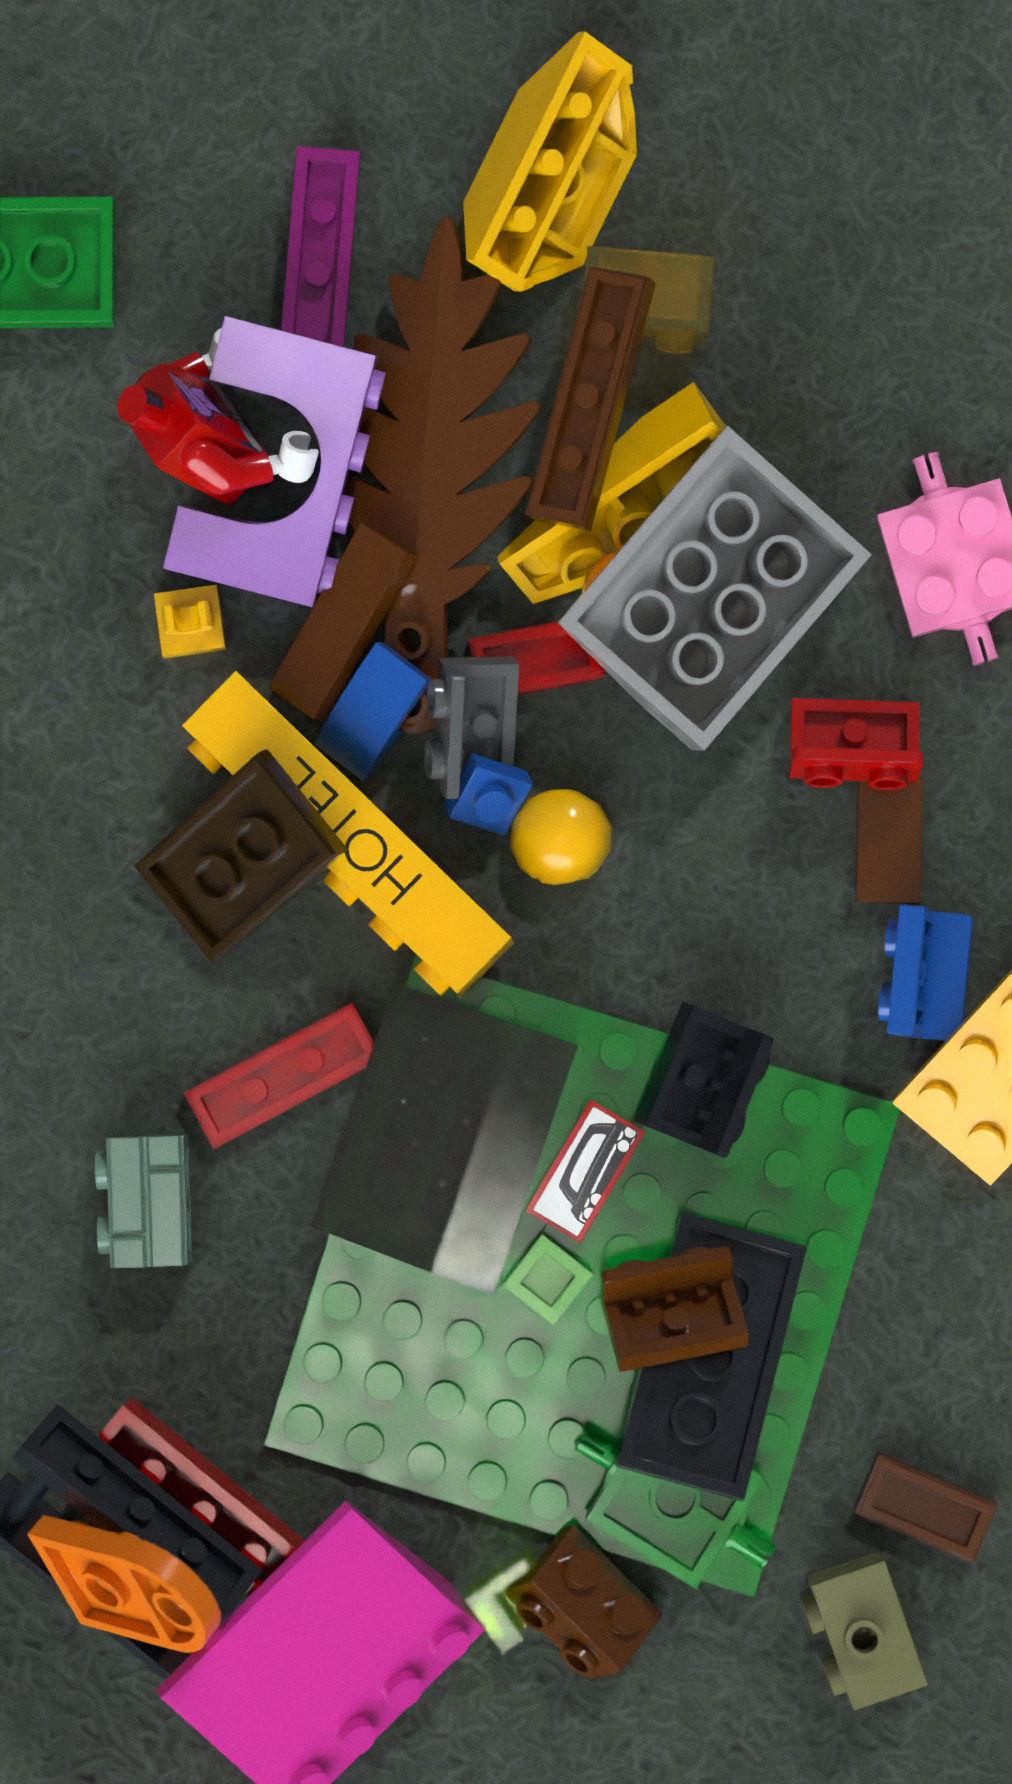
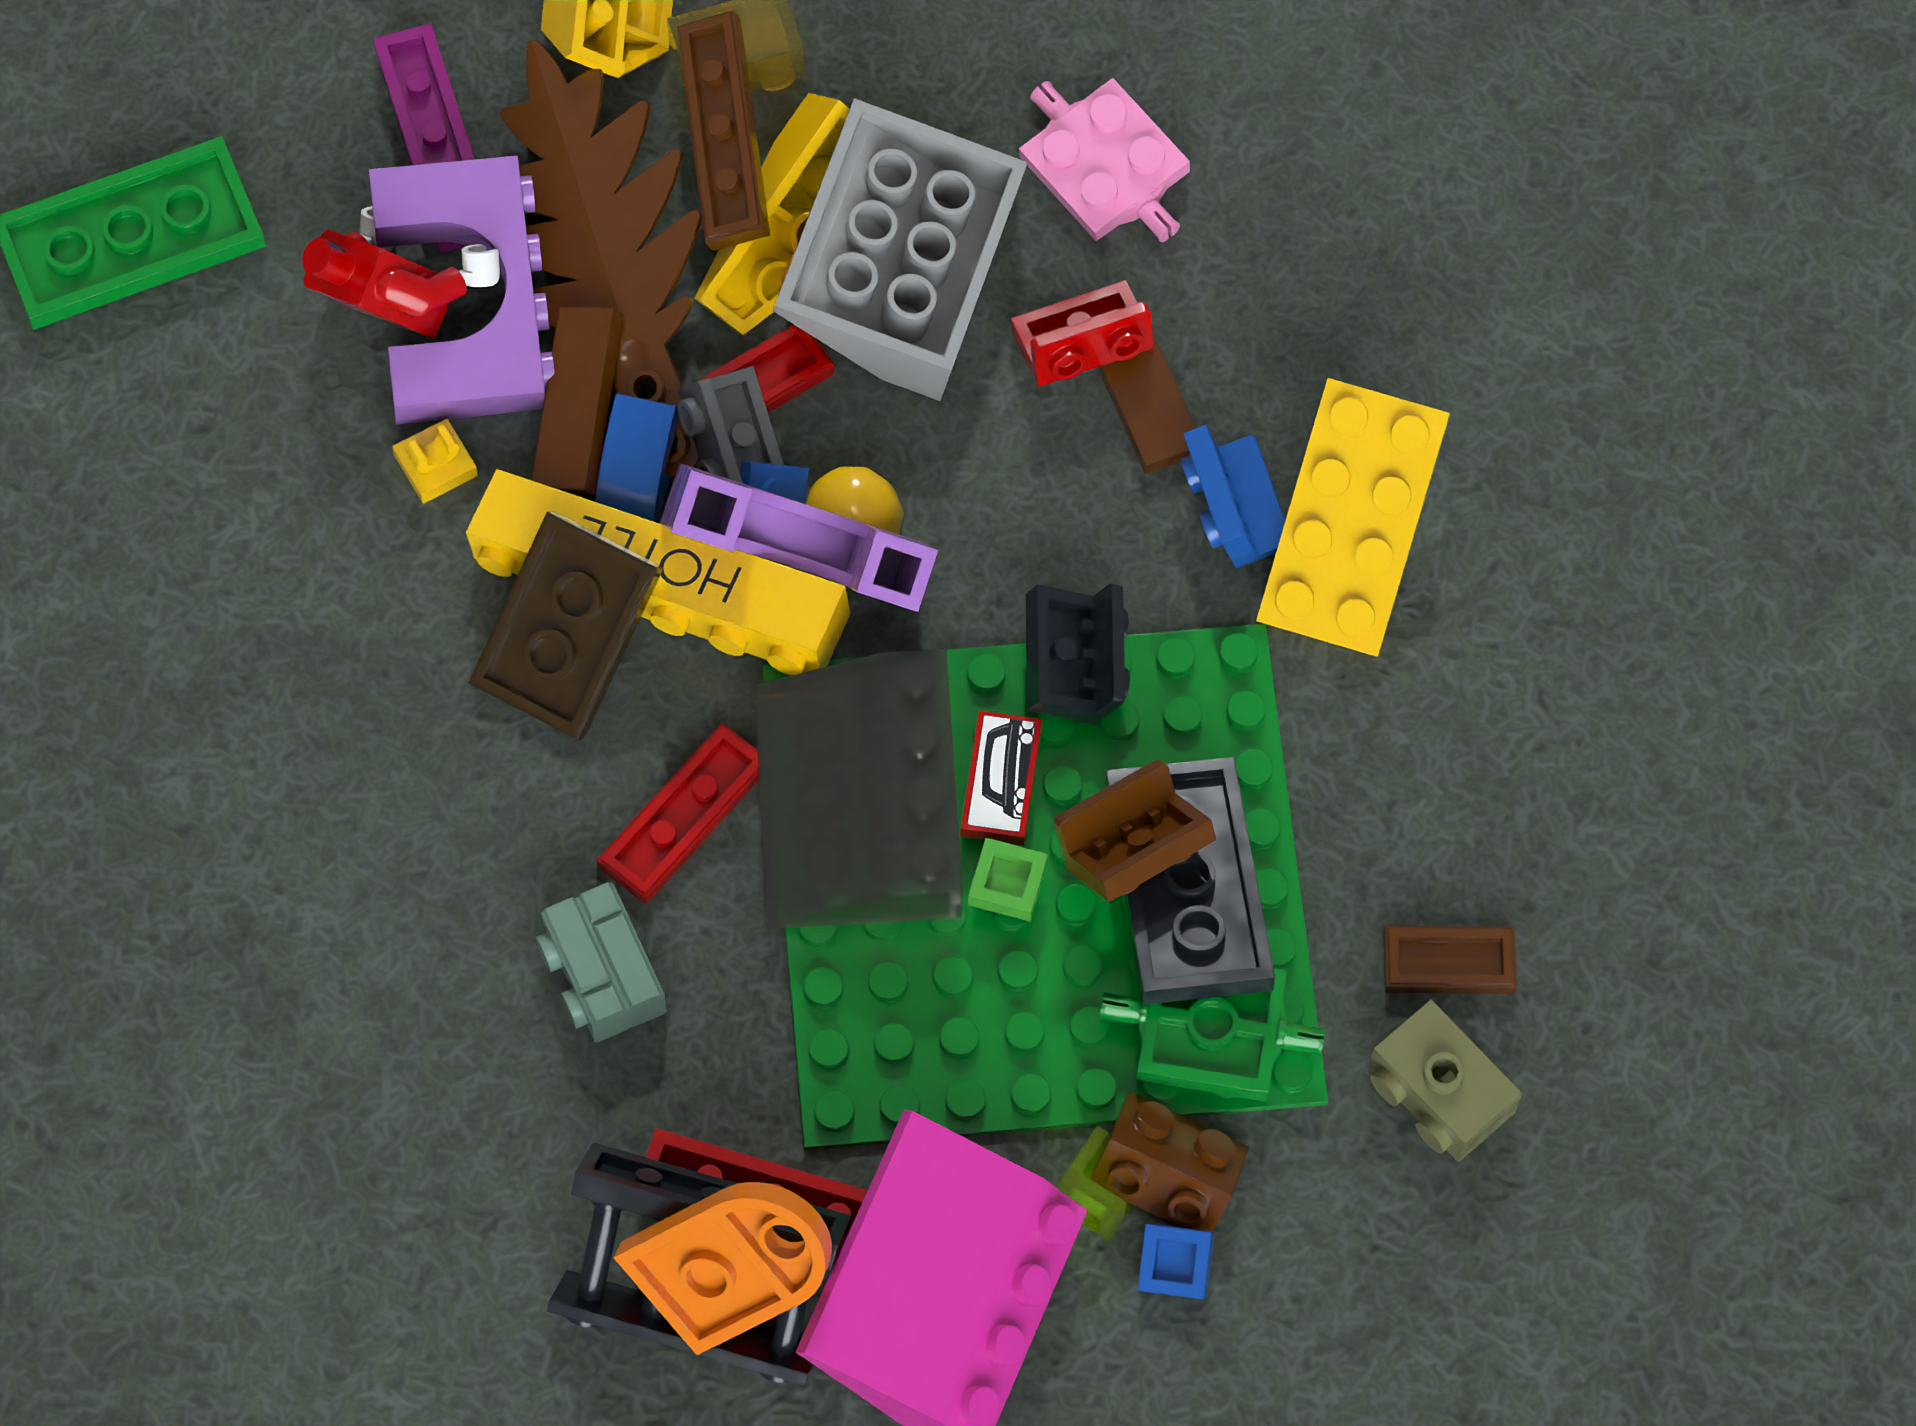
camera: 25 degrees left, 20 degrees down
none -> medium lavender arch [660,463,938,612]
none -> blue plate [1137,1223,1215,1300]

